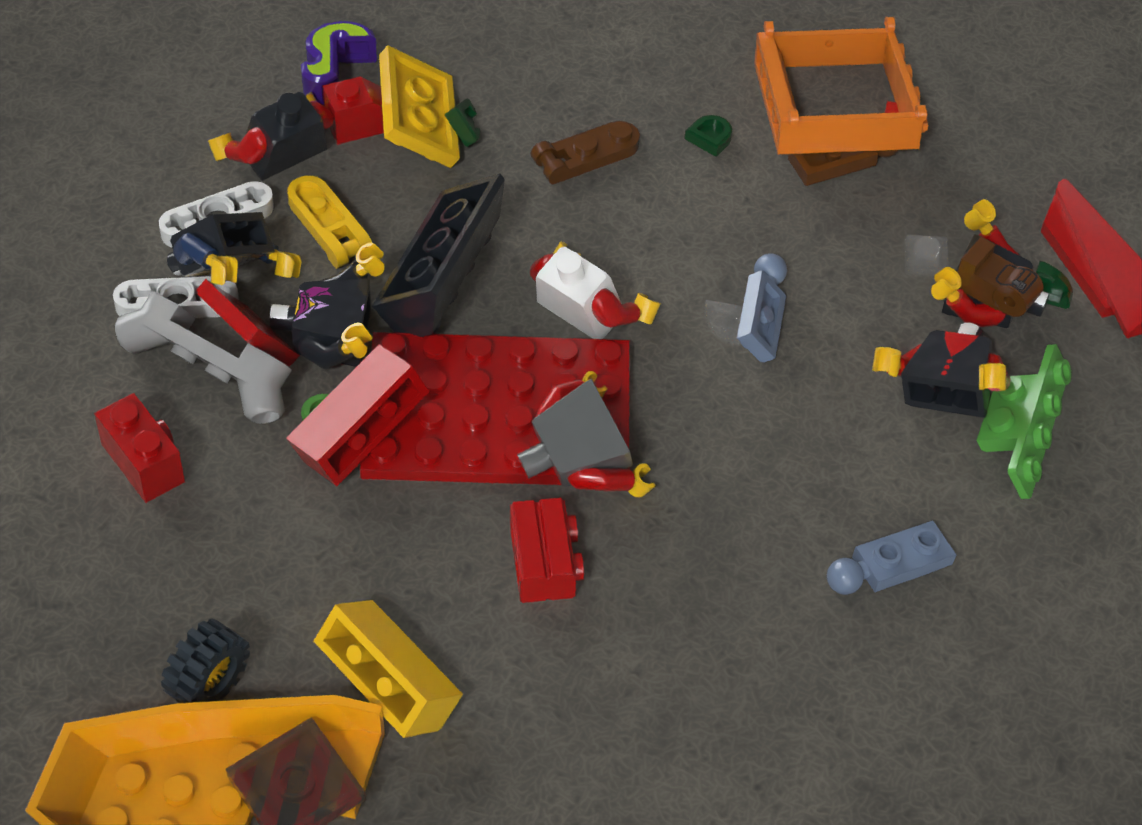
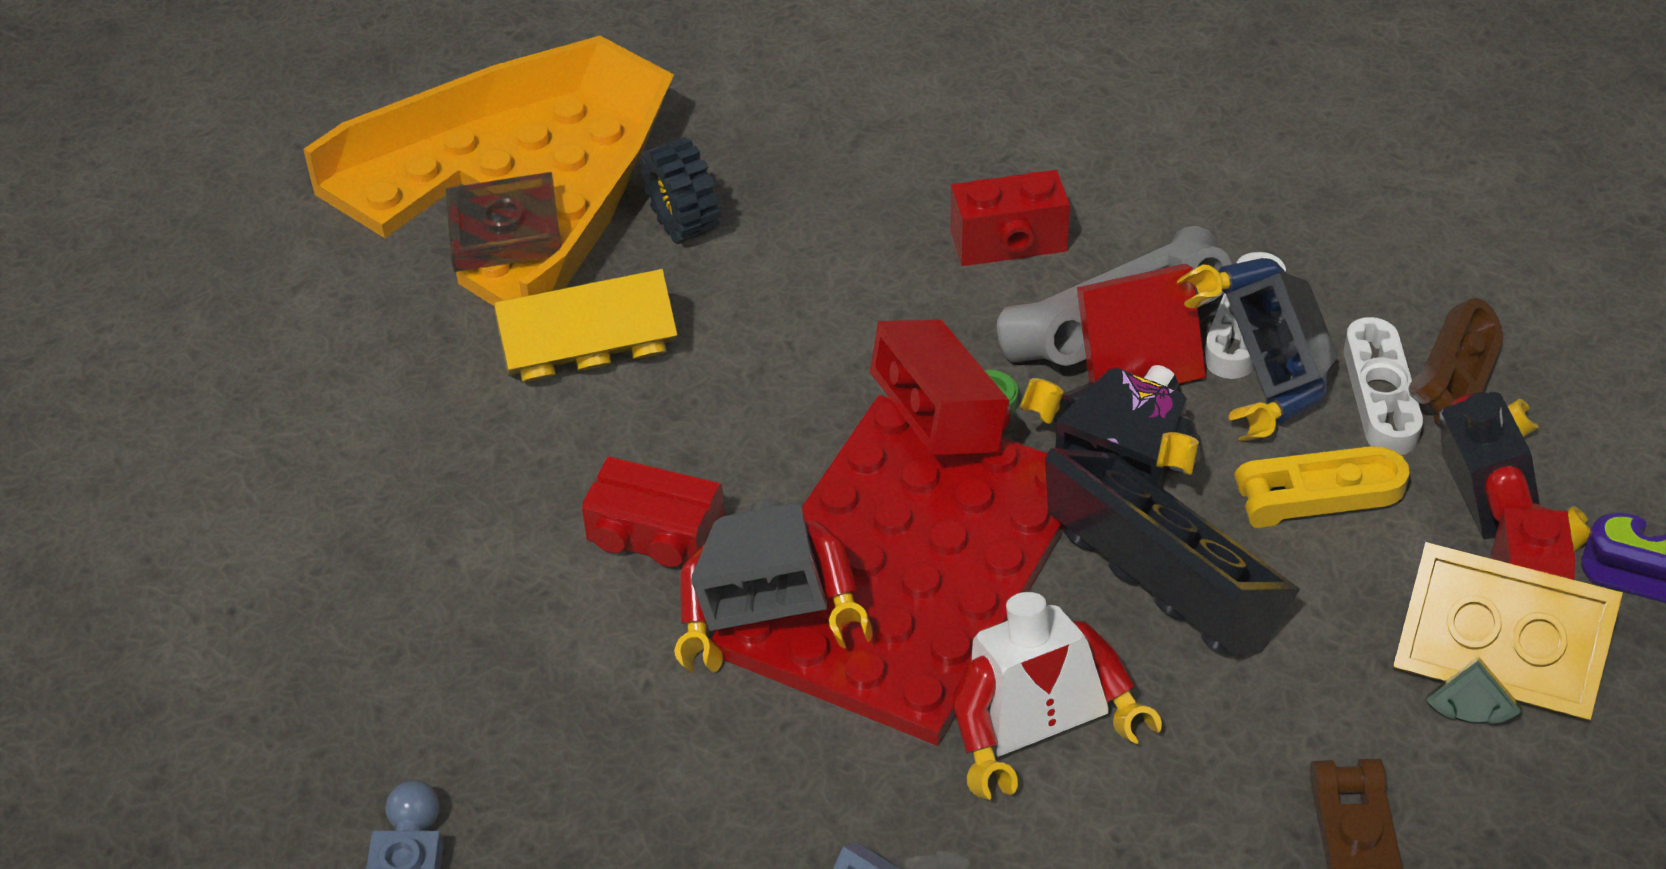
camera: 120 degrees right, 5 degrees down
none -> reddish brown plate [1408,298,1503,425]

